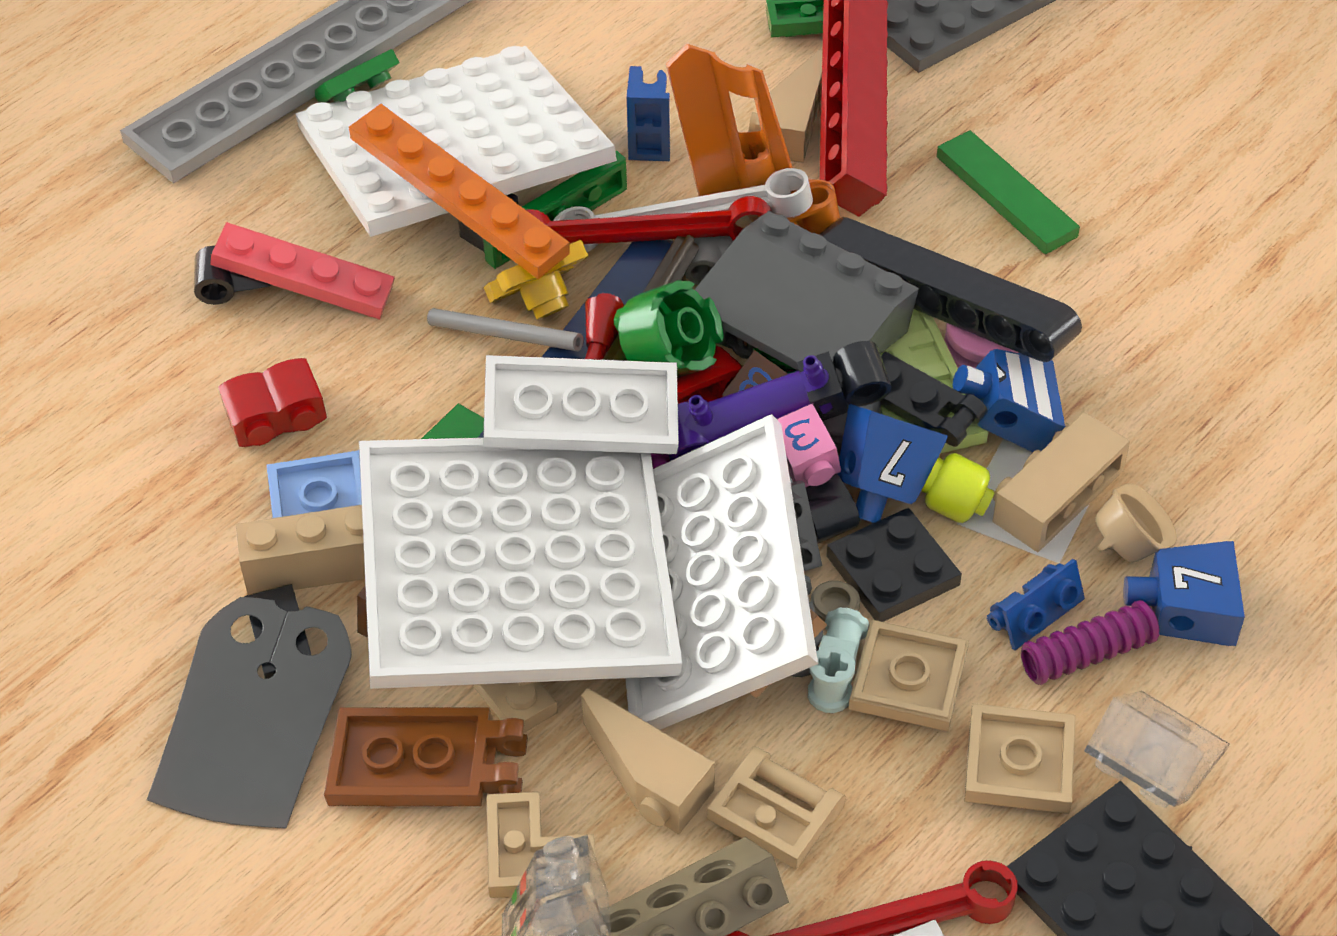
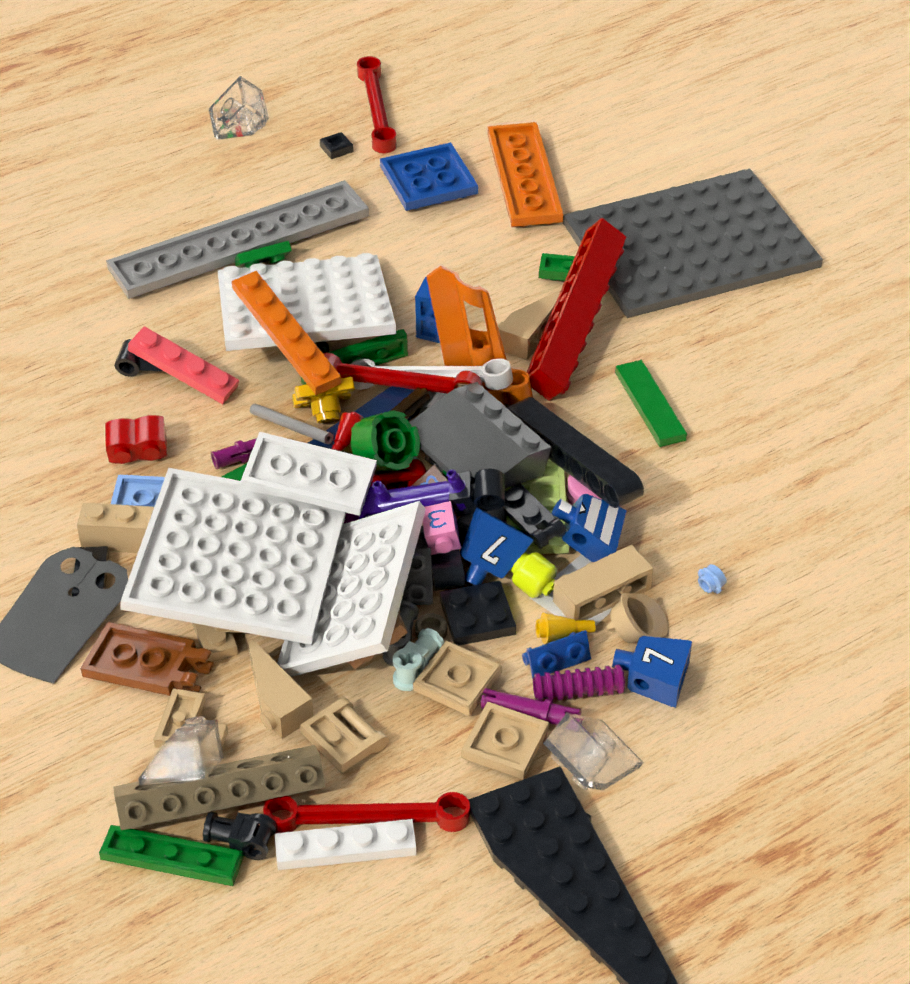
camera: 15 degrees right, 5 degrees down
none -> magenta pin [211,438,257,469]
none -> magenta pin [481,688,581,730]
none -> yellow cone [535,612,595,644]
none -> light blue plate [698,564,727,594]

